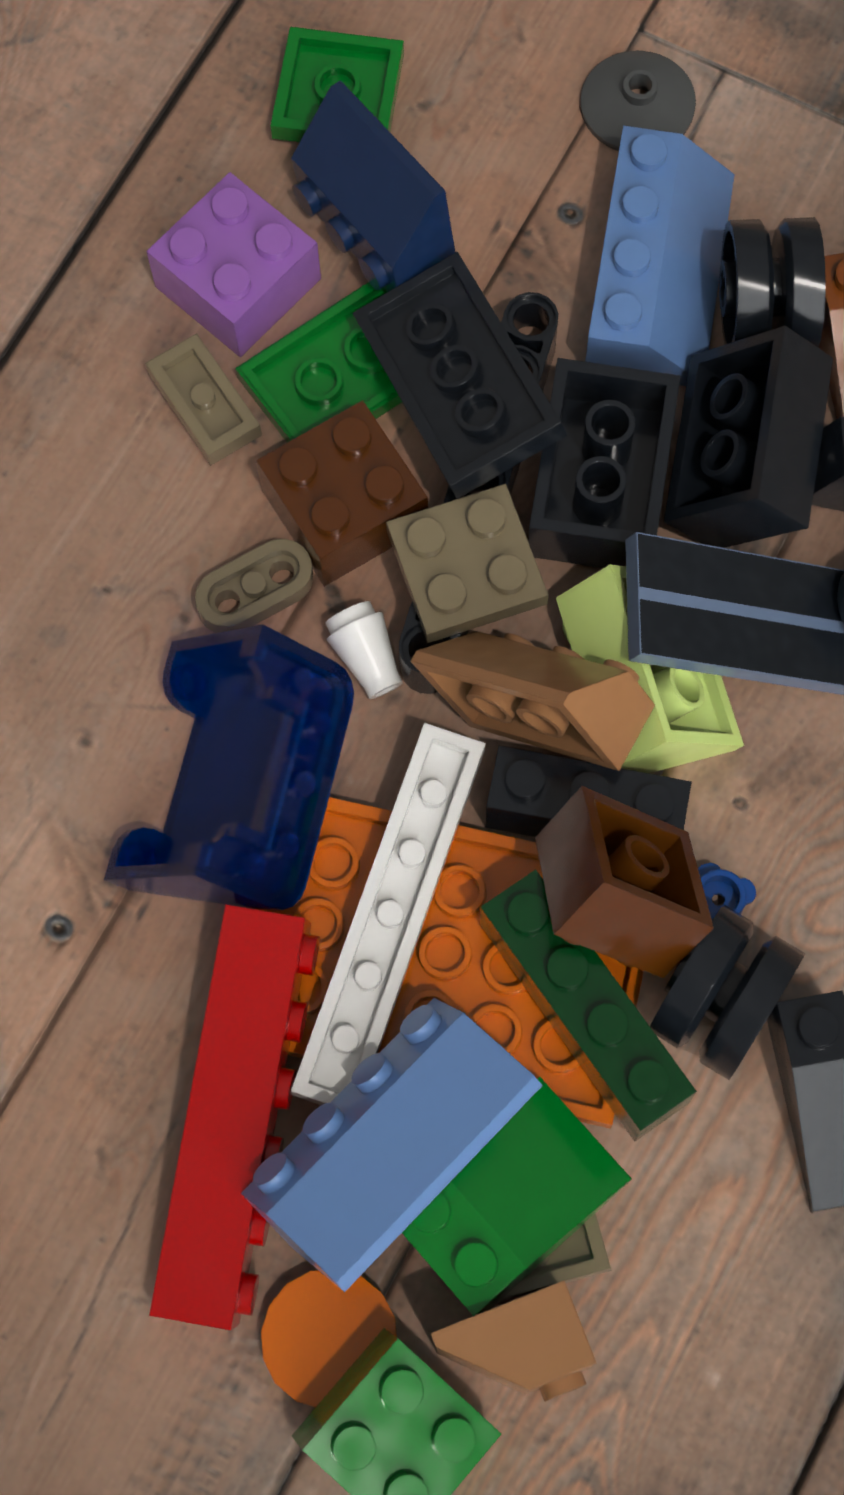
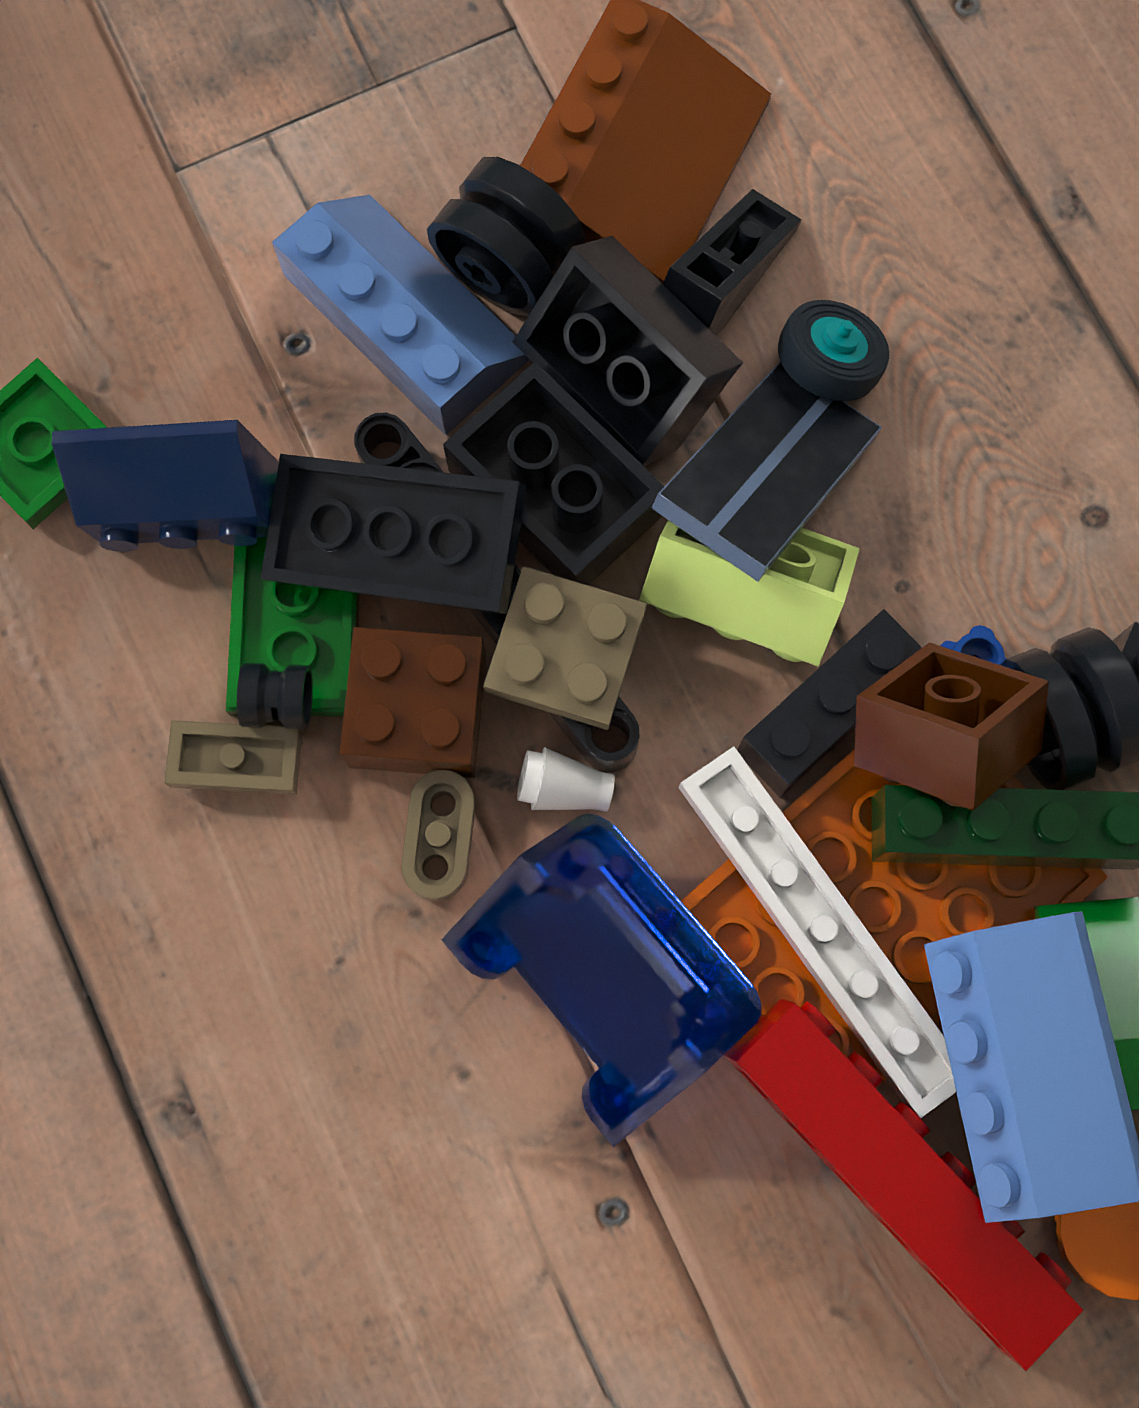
camera: 55 degrees left, 5 degrees up
medium lavender brick [146,172,321,358] -> none
medium nougat slope [410,631,655,771] -> none
dark grey dish [580,50,696,151] -> none
none -> black wheel [237,663,313,730]

